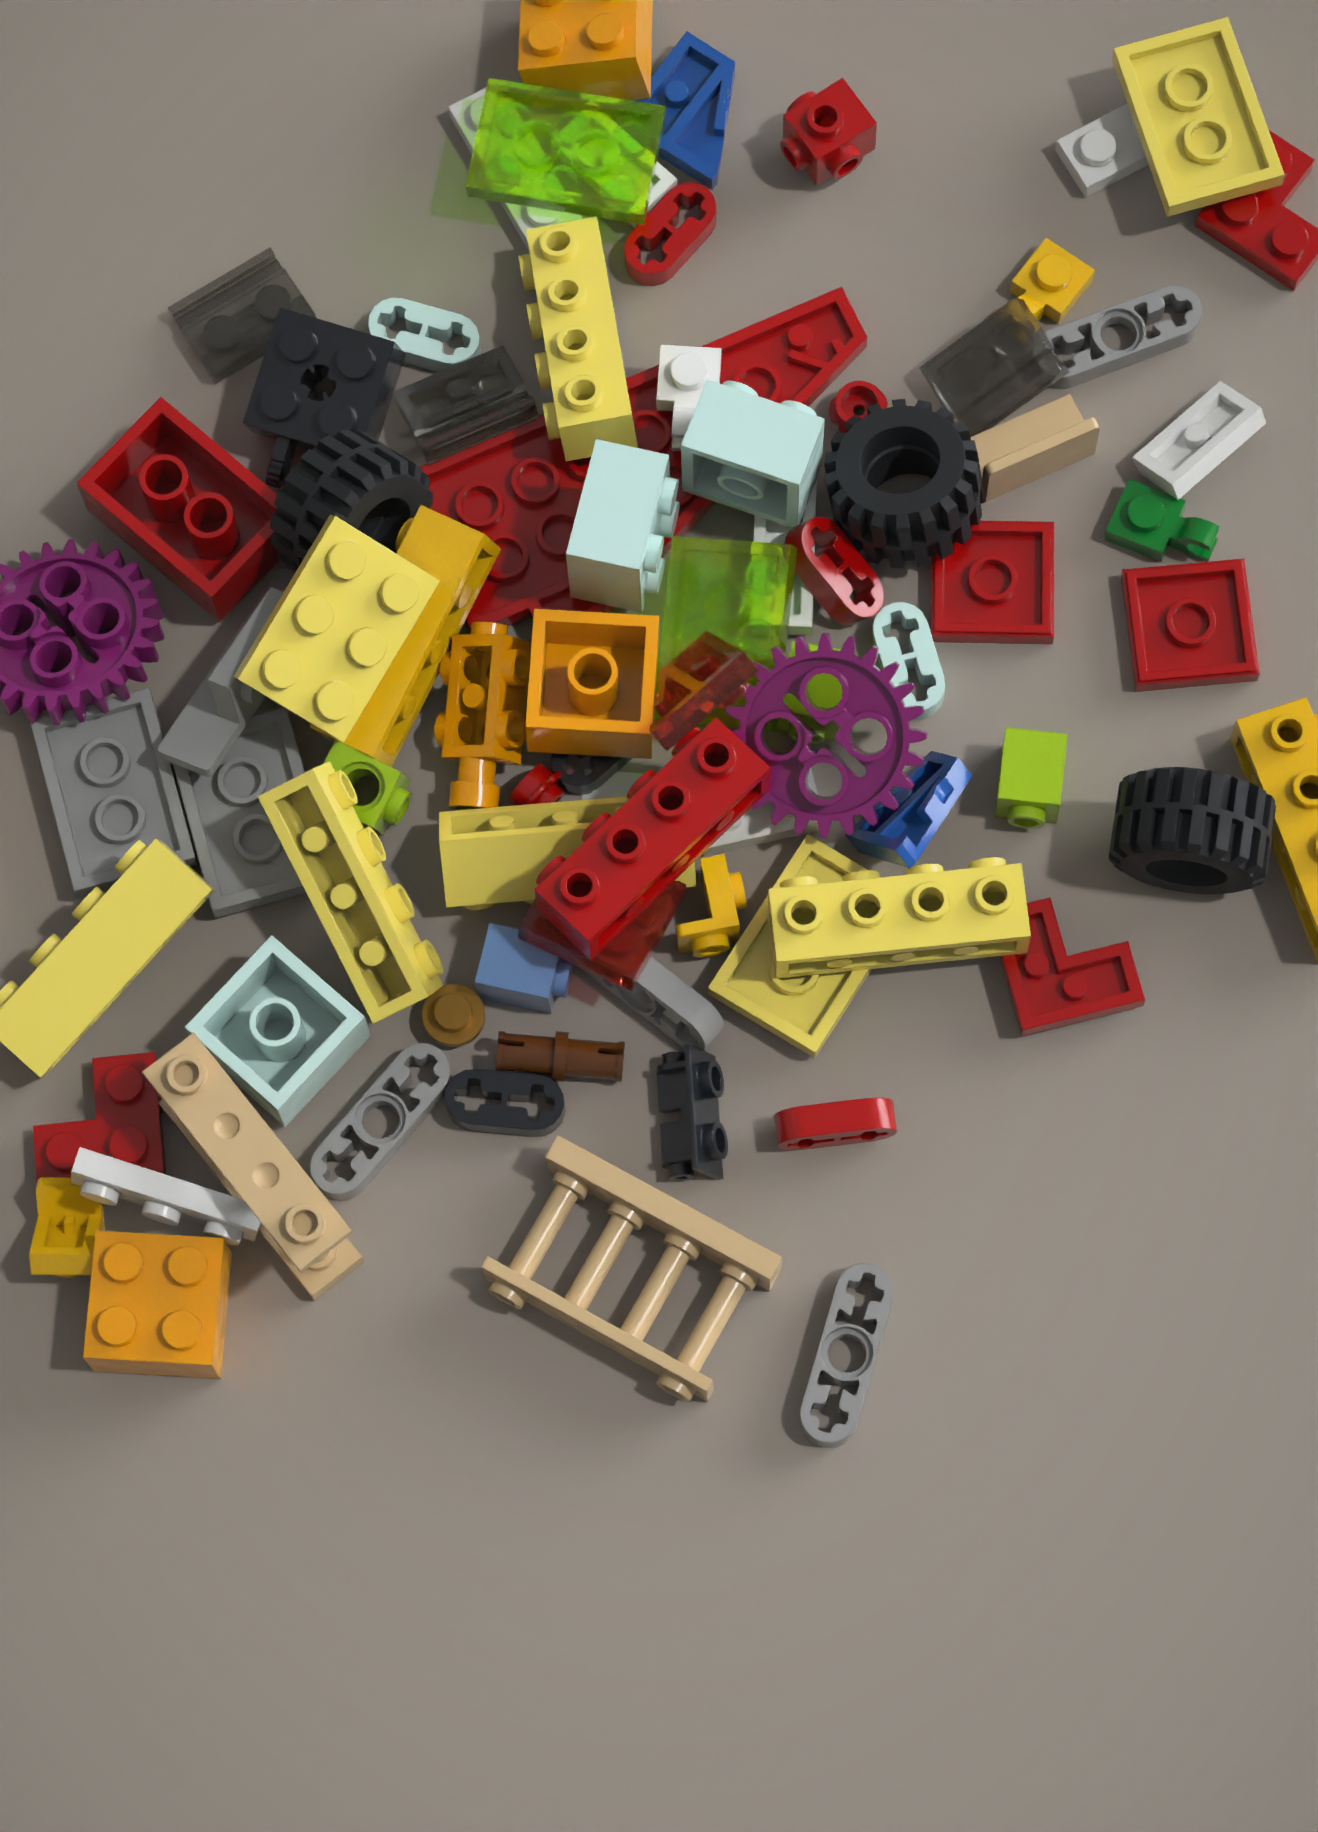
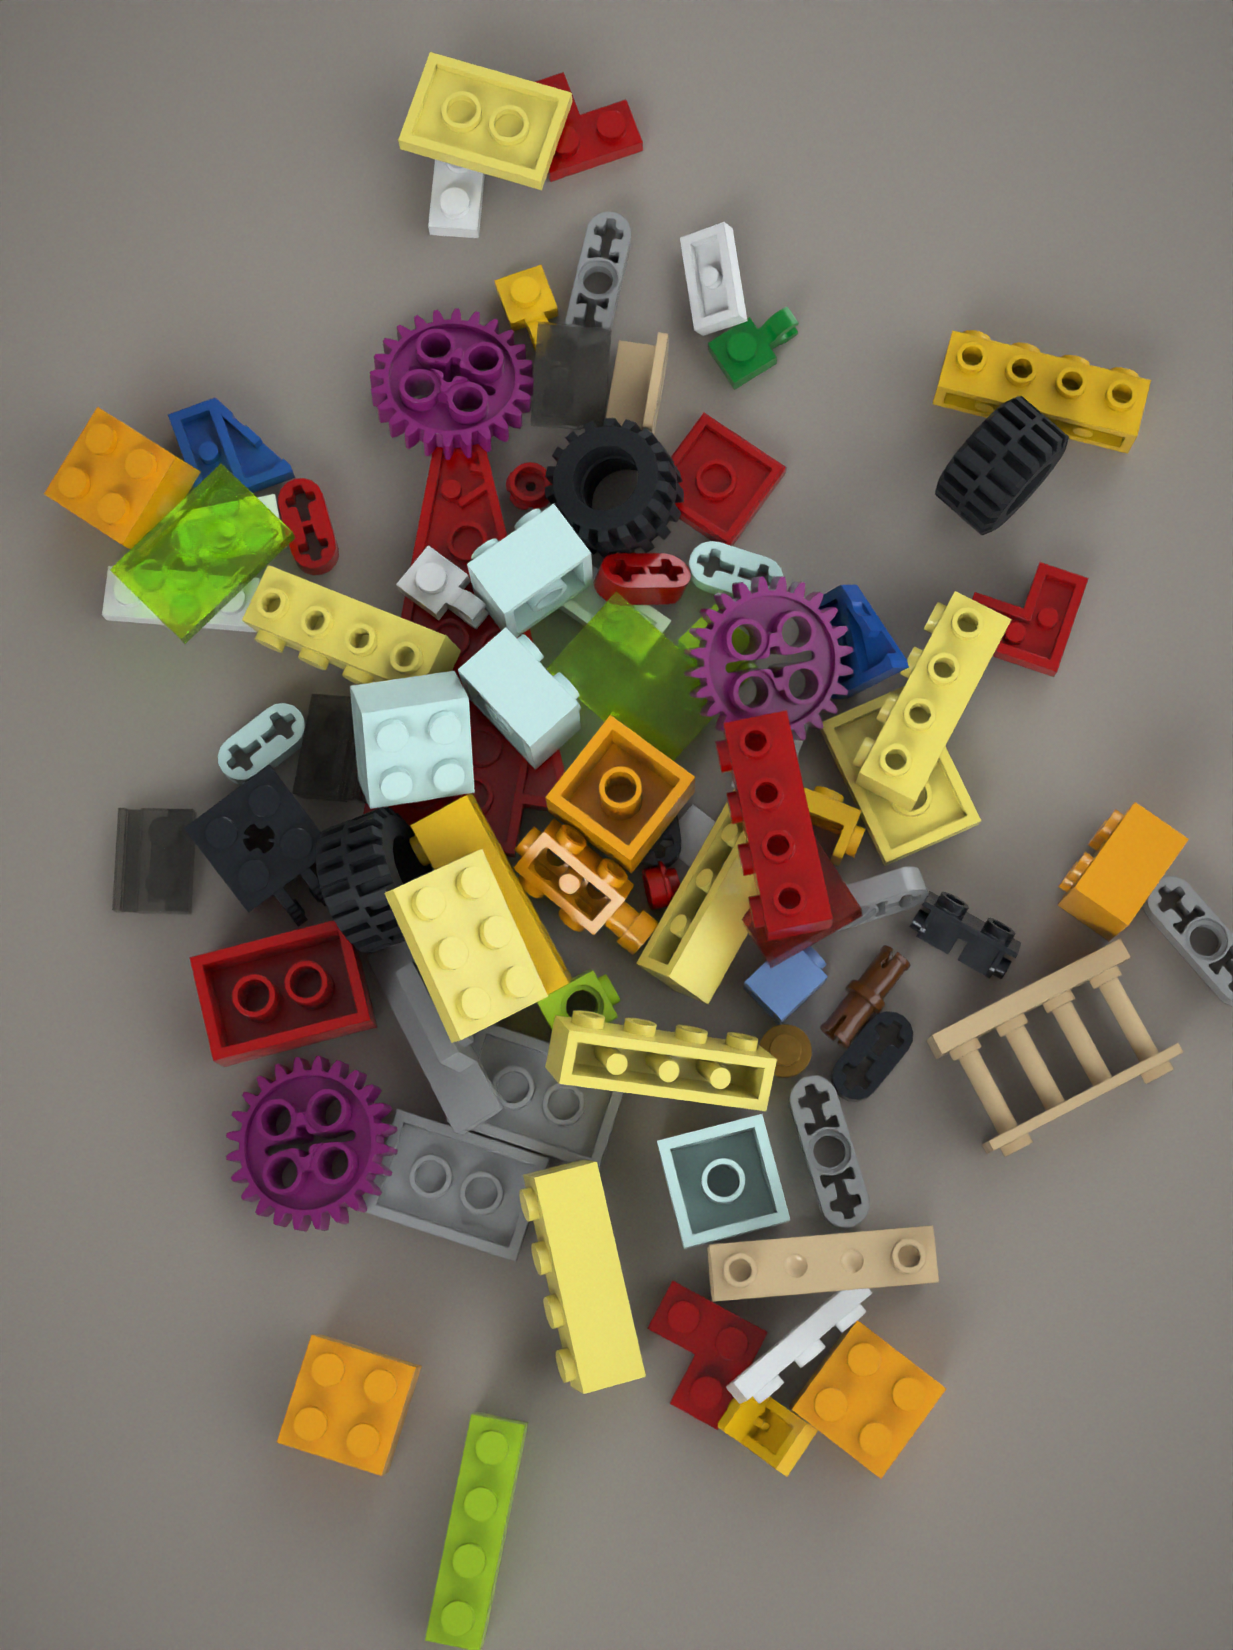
camera: 55 degrees left, 5 degrees up
clear red wing [649,630,759,751] -> none
red beam [773,1097,897,1151] -> none
red brick [780,78,877,186] -> none
lime brick [995,727,1068,829] -> none
red tile [1121,558,1260,692] -> none
none -> light aqua brick [350,671,475,809]
none -> magenta gear [370,308,534,460]
none -> light orange brick [1058,802,1189,941]

